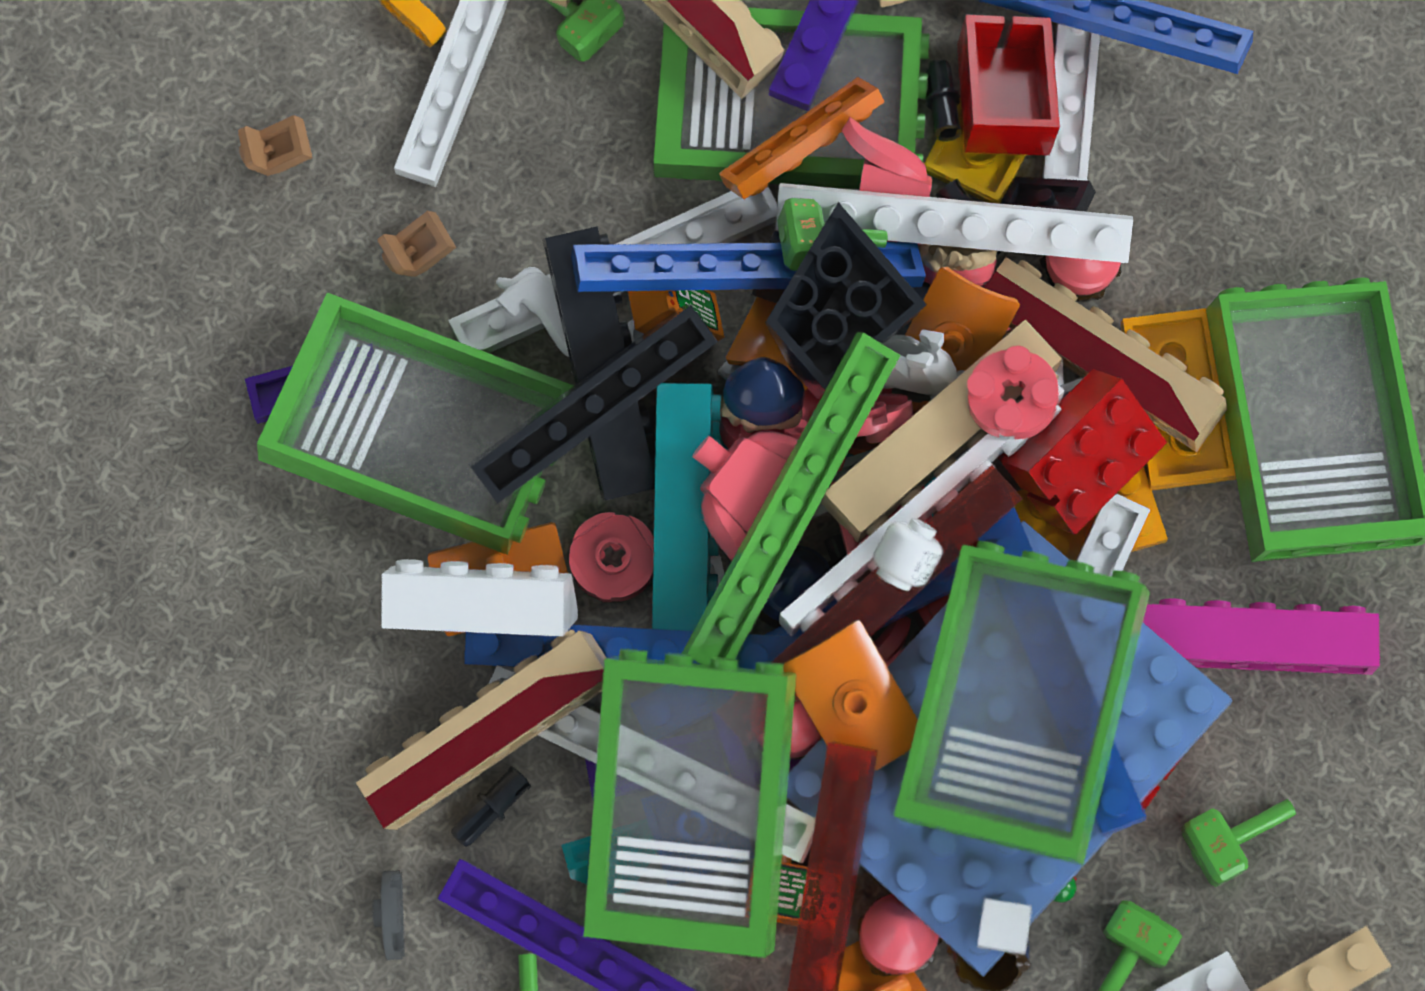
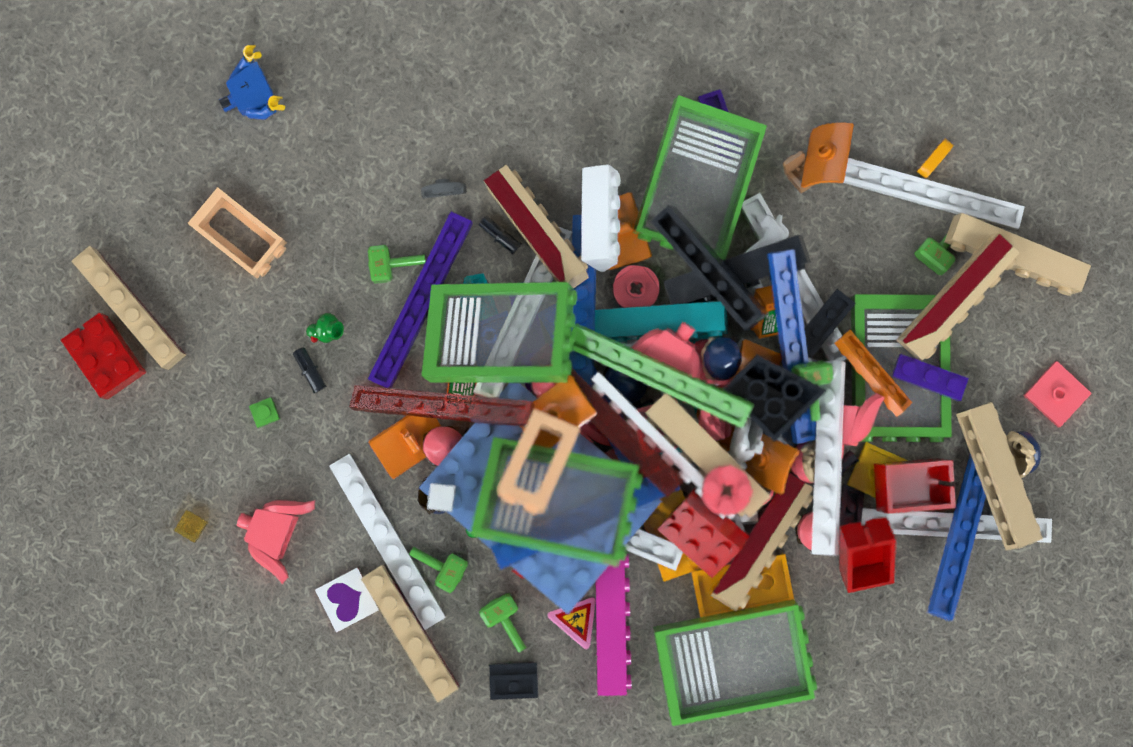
camera: 85 degrees right, 10 degrees up
medium nougat bracket [238,115,312,176] -> none
white head [873,518,943,591] -> none
black axle [926,60,962,142] -> none
none -> black plate [489,662,538,700]
none -> light nougat piece [498,409,580,515]
none -> piece [547,597,596,649]
none -> orange shield [801,123,854,188]
none -> black plate [804,289,856,358]
none -> red piece [839,517,896,593]

